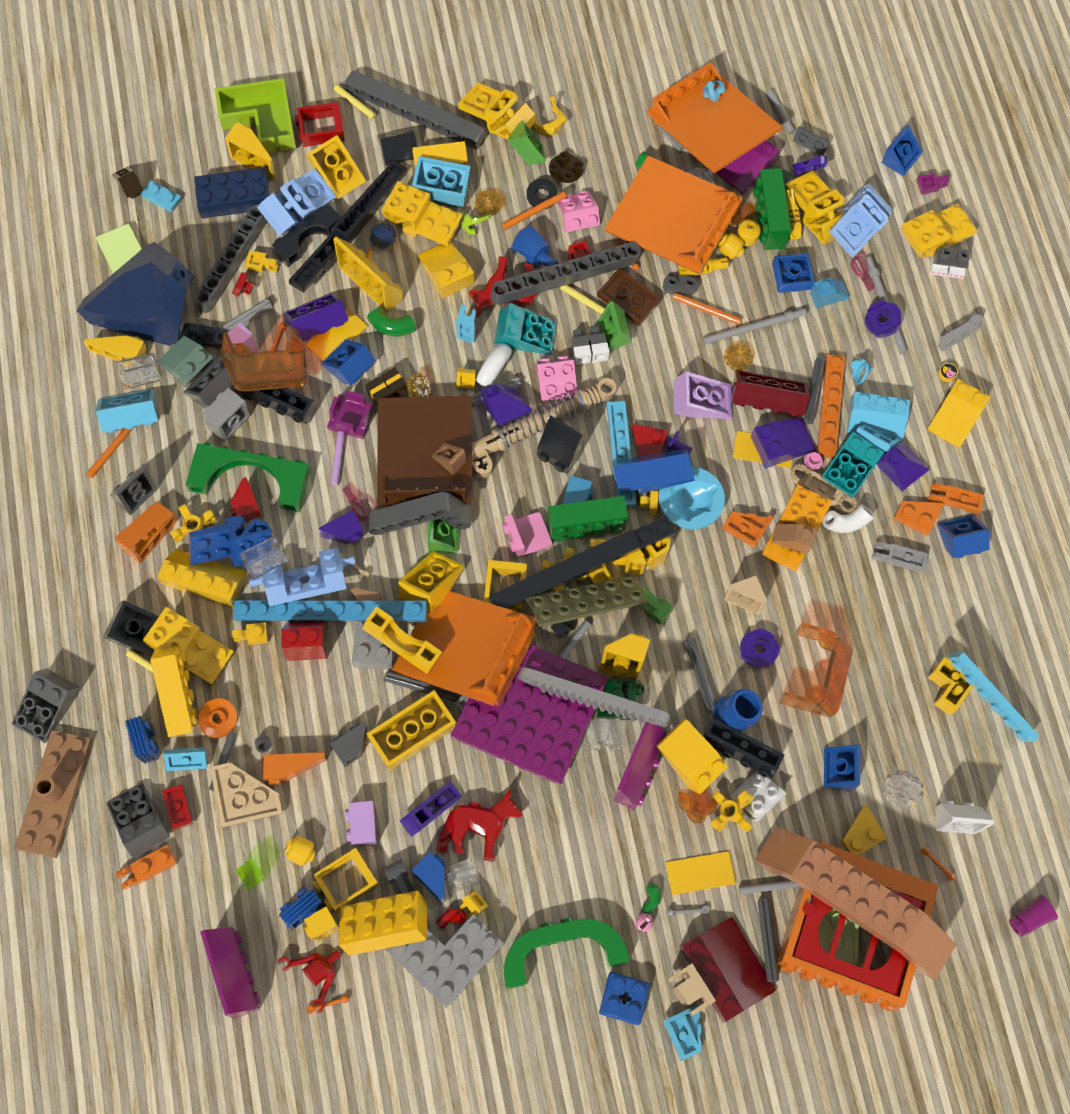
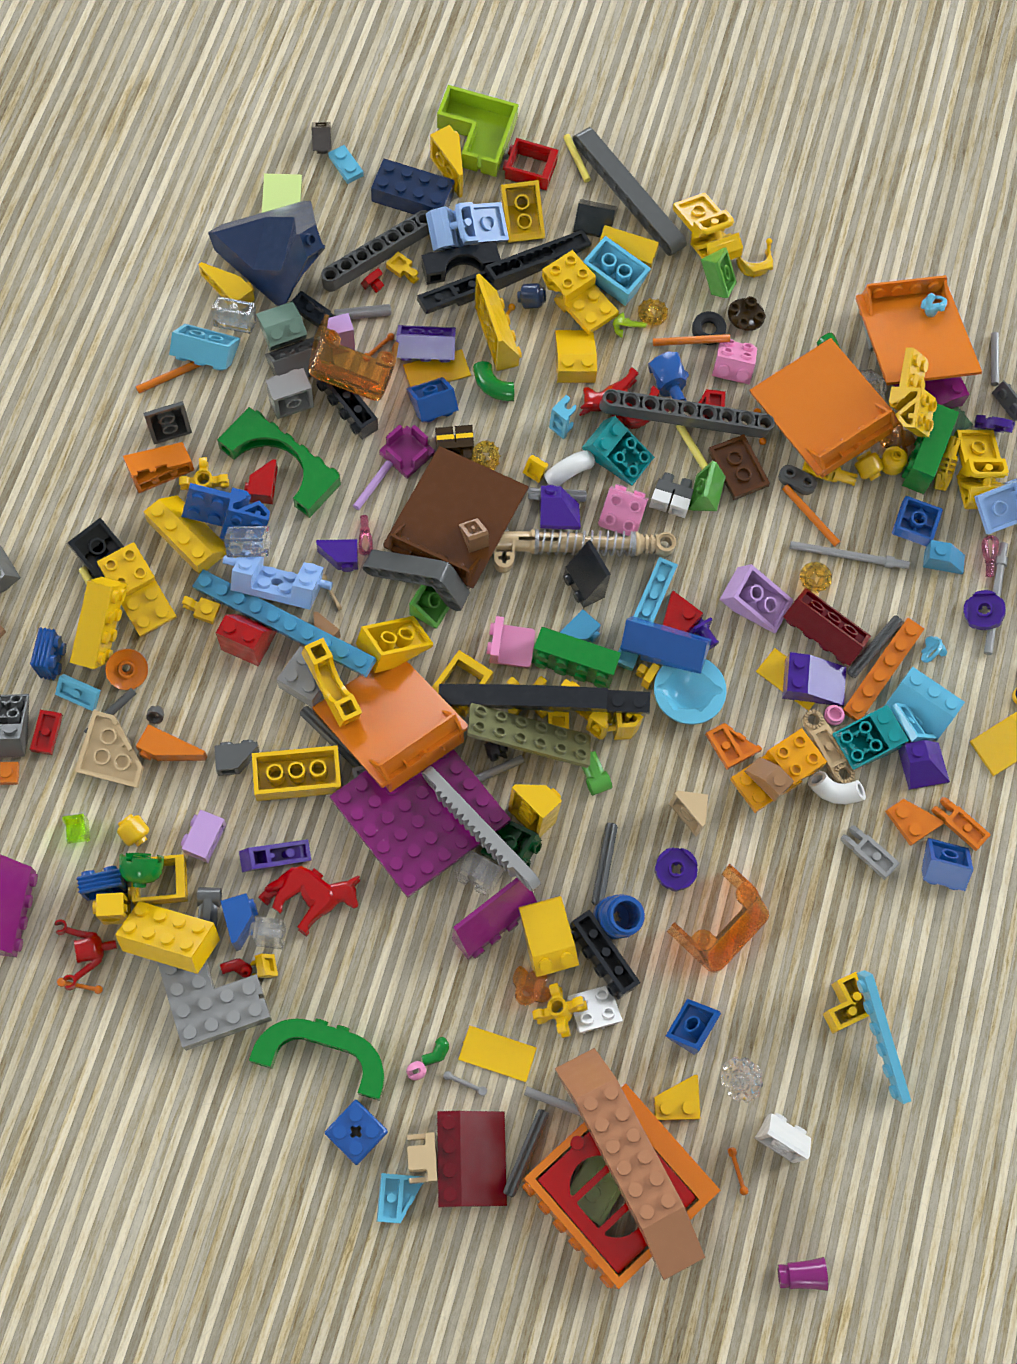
camera: 25 degrees right, 0 degrees up
none -> green cylinder [119,853,164,888]
none -> yellow piece [889,347,937,437]

